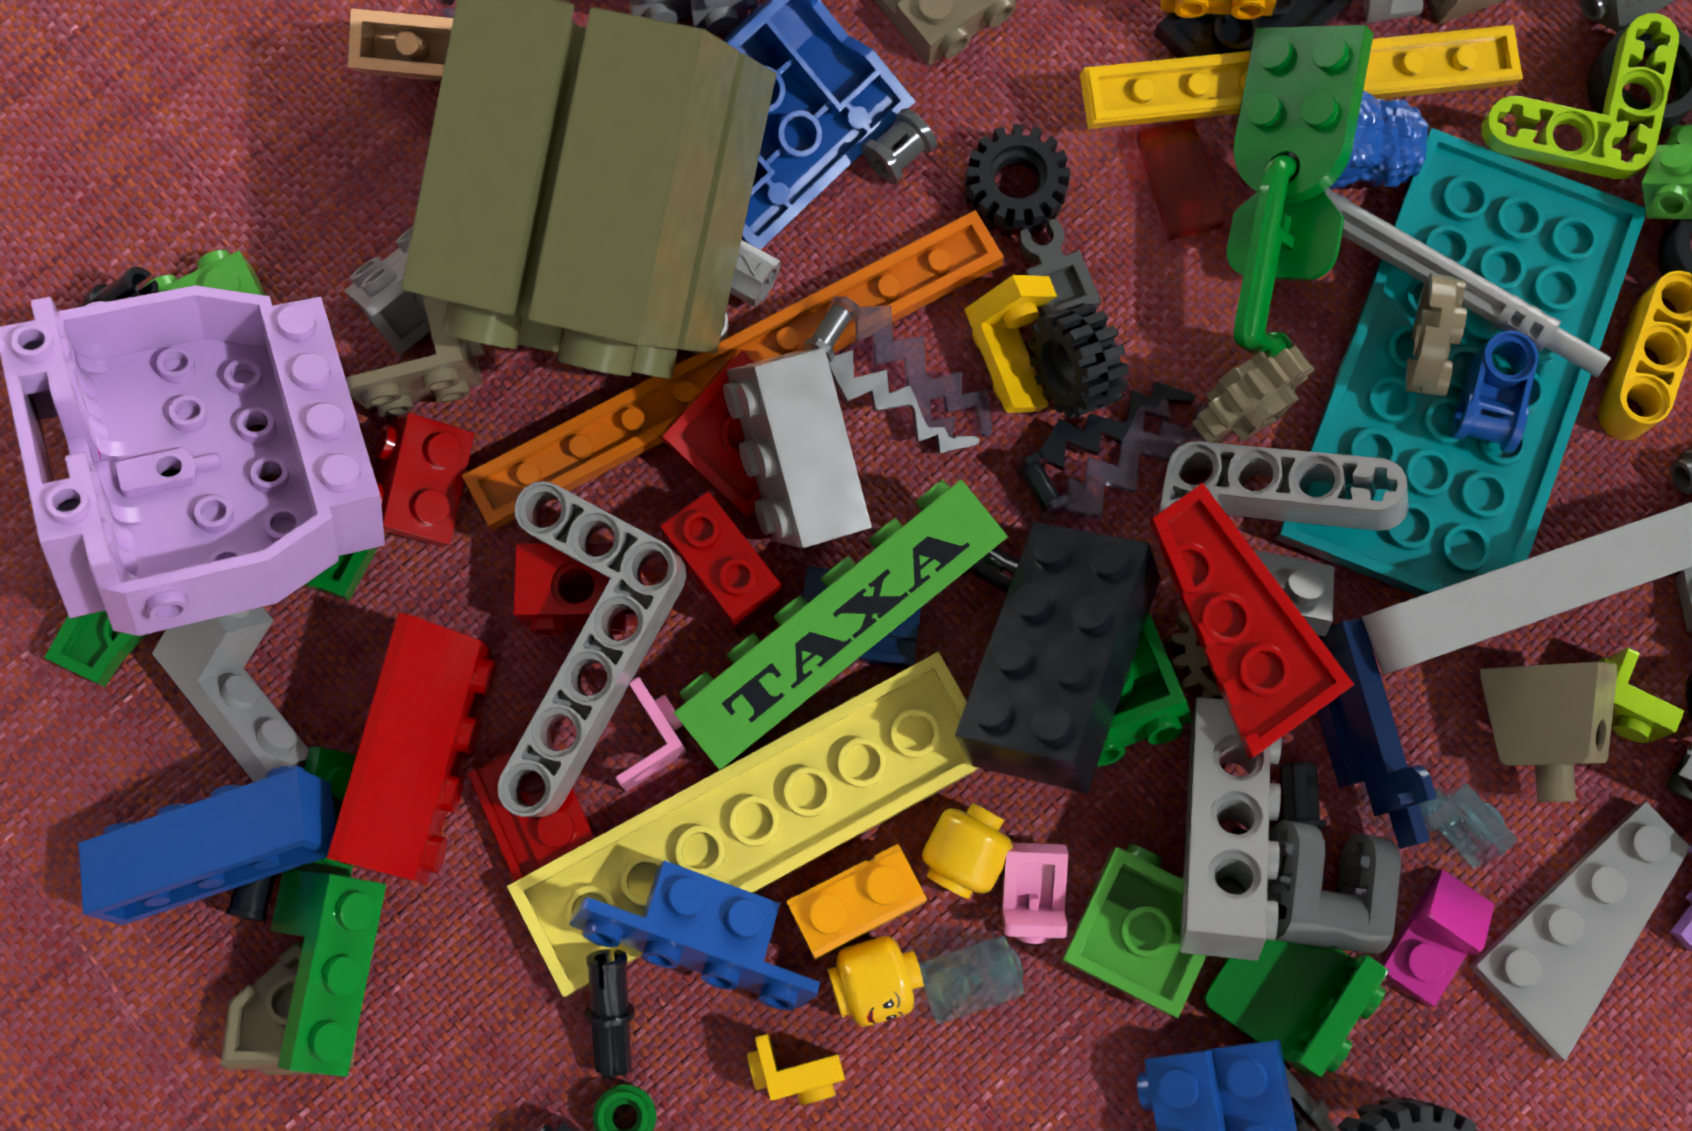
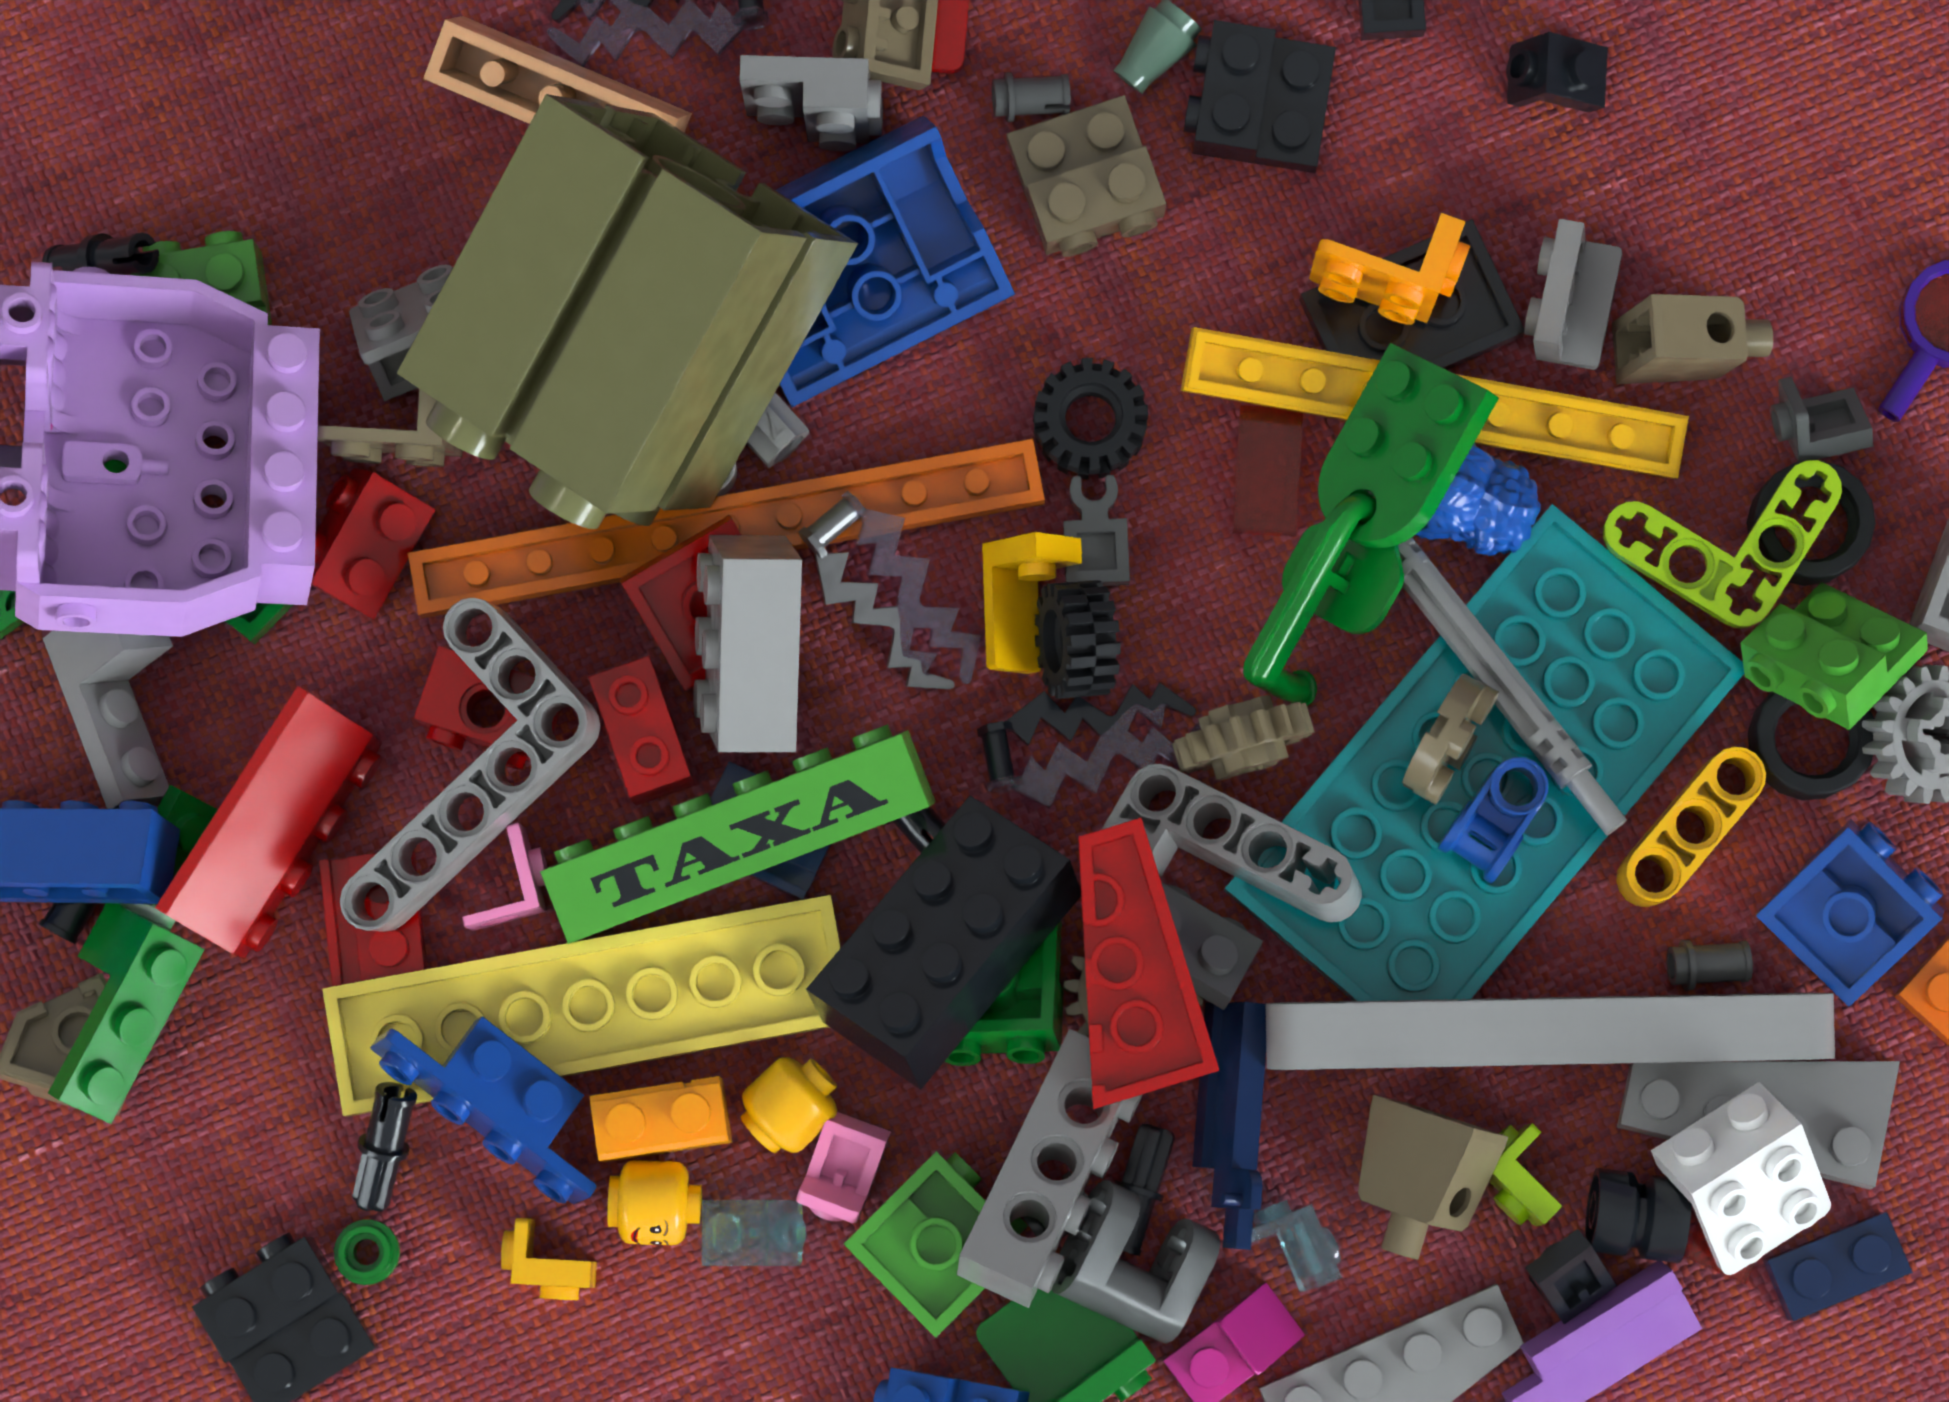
camera: 20 degrees right, 5 degrees up
dark grey bush [861,108,937,185] -> none

